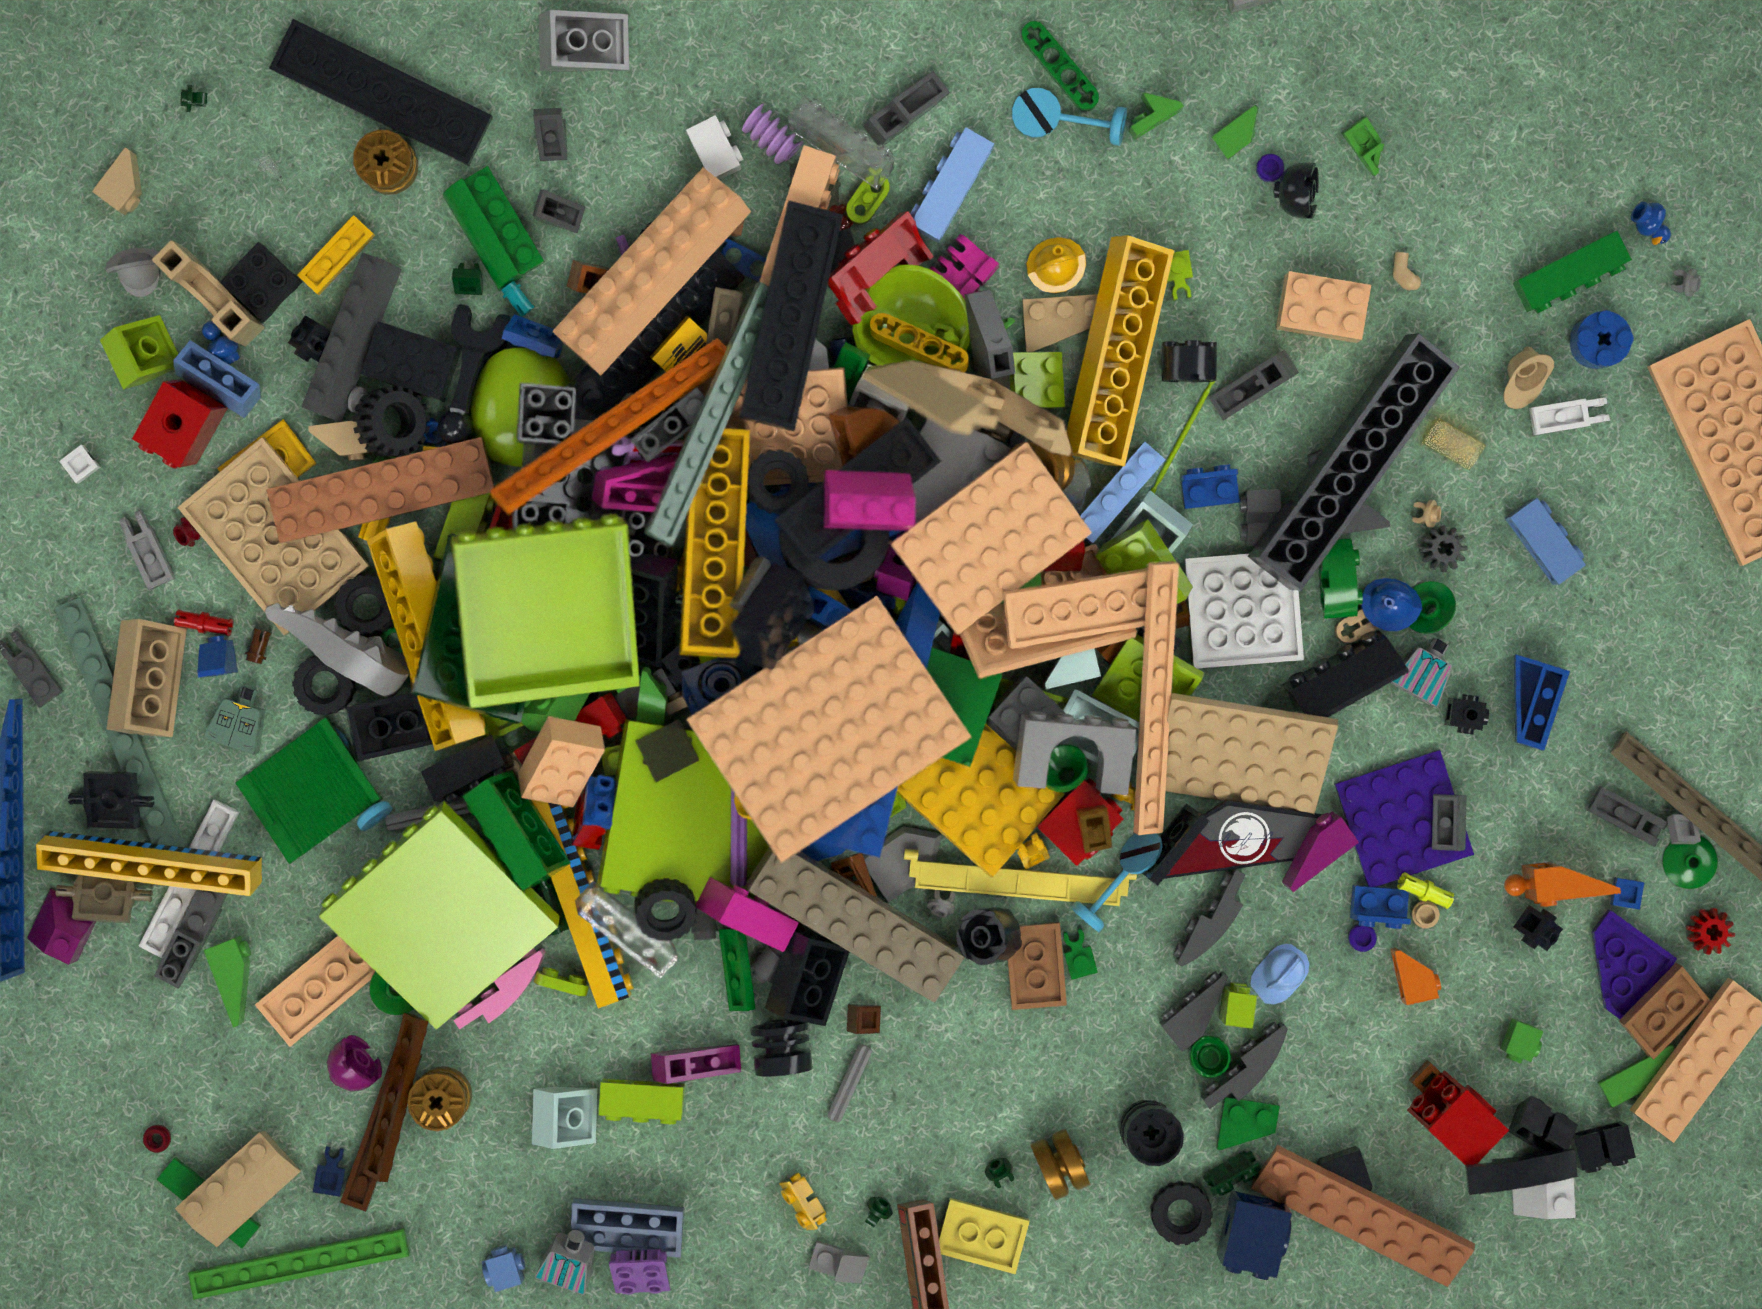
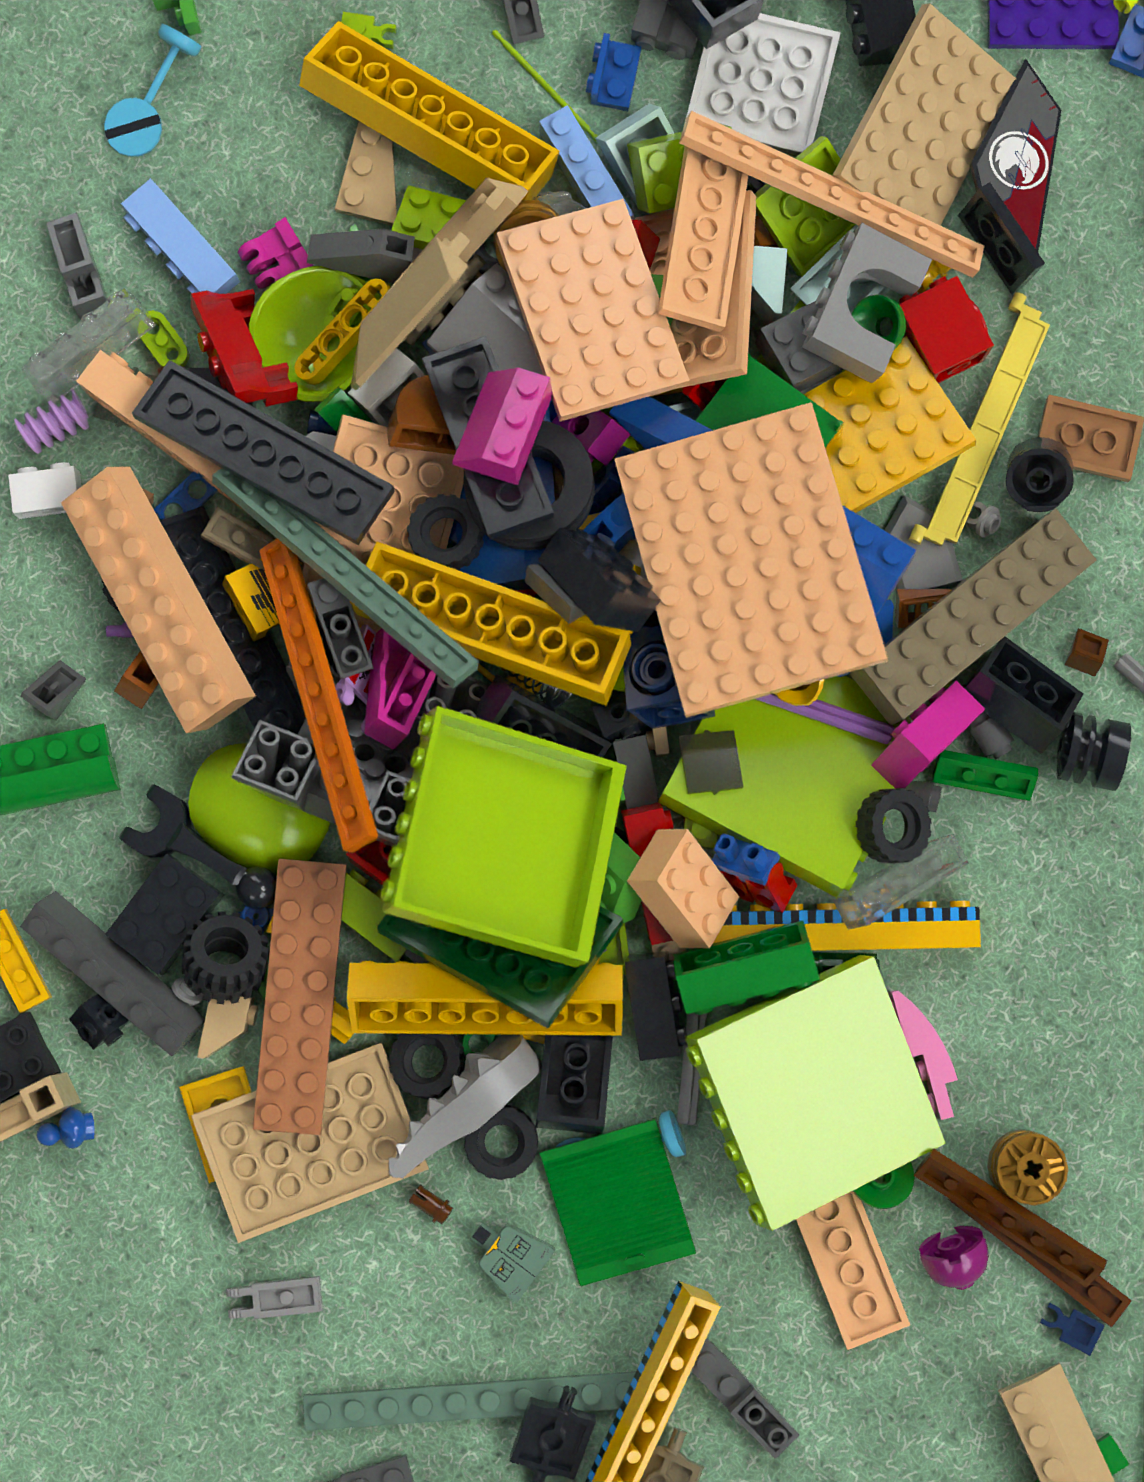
camera: 70 degrees left, 5 degrees down
white plate [59,445,101,484] -> none
lime slope [100,315,178,390] -> none
tan slope [106,619,187,737] -> none
red brick [132,379,228,469] -> none
white tile [139,799,239,958] -> none
medium blue brick [173,340,261,418] -> none
dark red plate [173,517,200,547] -> none
red pin [174,609,233,636] -> none
blue slope [197,635,238,678] -> none
bright green slope [204,936,251,1027] -> none
dark green tile [452,263,483,295] -> none
teal pin [501,281,535,317] -> none
blue bracket [502,314,563,358] -> none
light aqua slope [532,1087,597,1149] -> none
lime plate [534,967,590,997] -> none
lime brick [599,1078,685,1125] -> none
bright green slope [637,667,668,725] -> none
magenta slope [651,1044,741,1084] -> none
yellow hinge [1015,833,1050,870] -> none
green beam [1021,21,1099,112] -> none
yellow helmet [1026,237,1087,294] -> none
green plate [1063,928,1098,980] -> none
medium azure piece [1070,833,1162,932] -> none
pearl gold slope [1076,805,1112,853] -> none
black brick [1161,340,1217,383] -> none
dark grey slope [1173,869,1245,967] -> none
magenta slope [1282,811,1359,892] -> none

